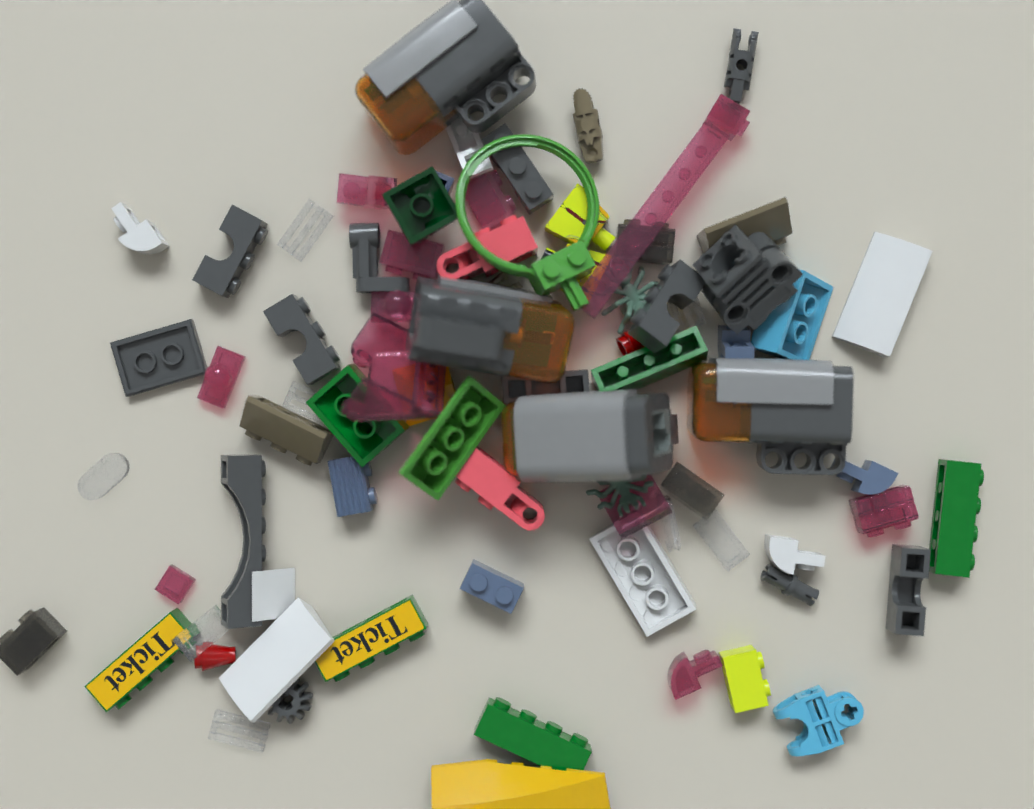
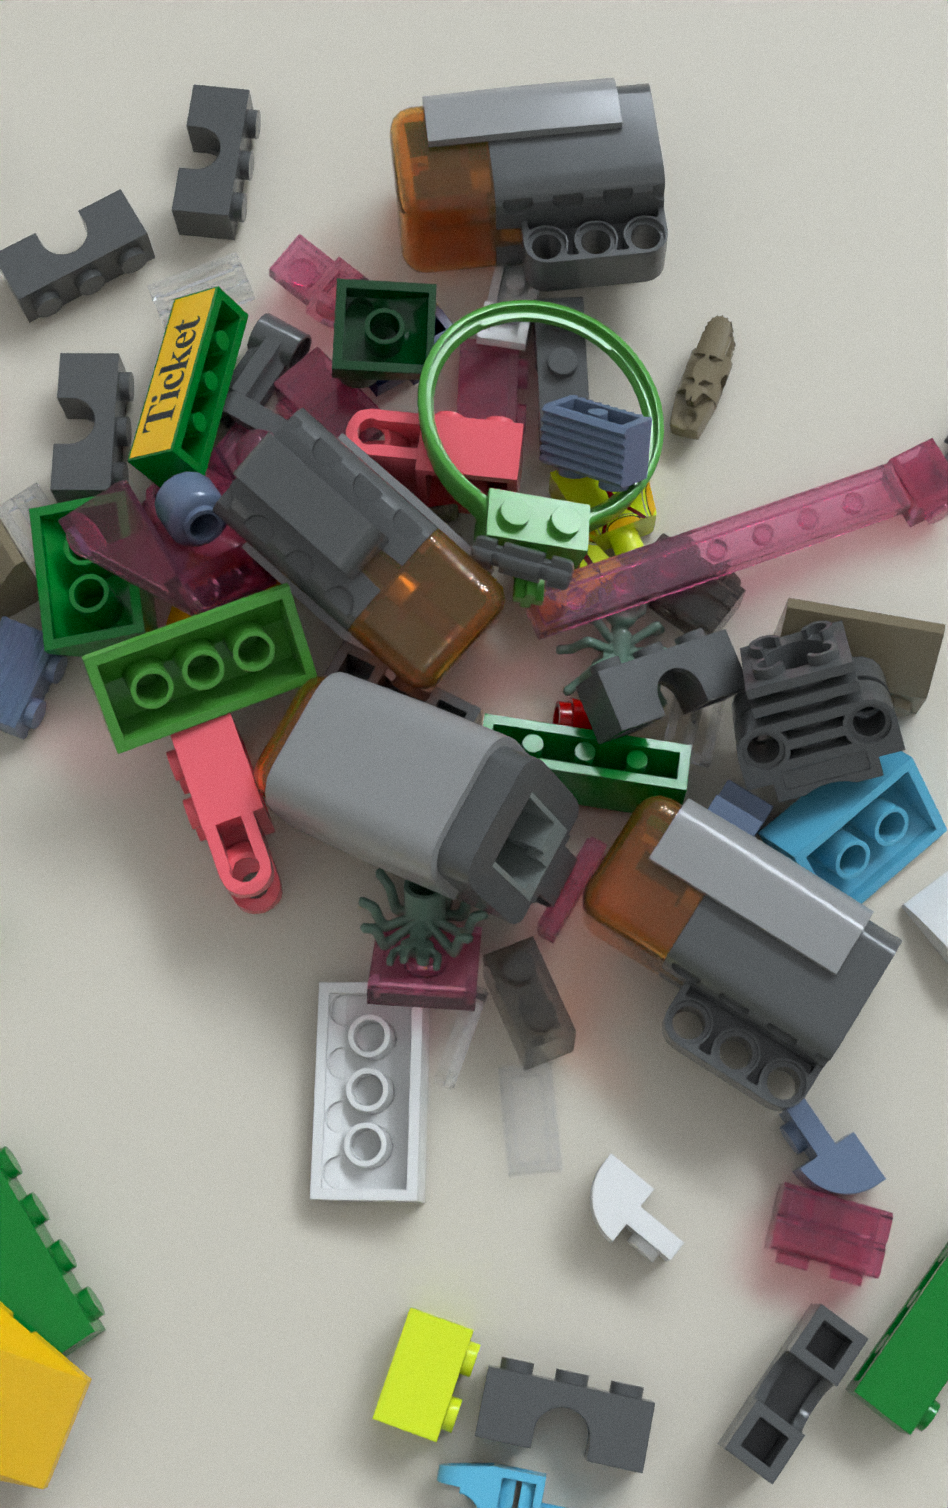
camera: 35 degrees right, 15 degrees down
sand blue brick [460,559,524,614] -> none
clear pink brick [668,650,723,700] -> none
dark grey pin [760,564,819,606] -> none
none -> brick [127,286,249,488]
none -> sand blue head [154,471,227,547]
none -> dark grey arch [172,84,261,240]
none -> dark grey axle [470,535,574,590]
none -> dark grey arch [475,1357,655,1473]
none -> clear pink tile [537,836,607,944]
none -> sand blue brick [539,395,652,492]

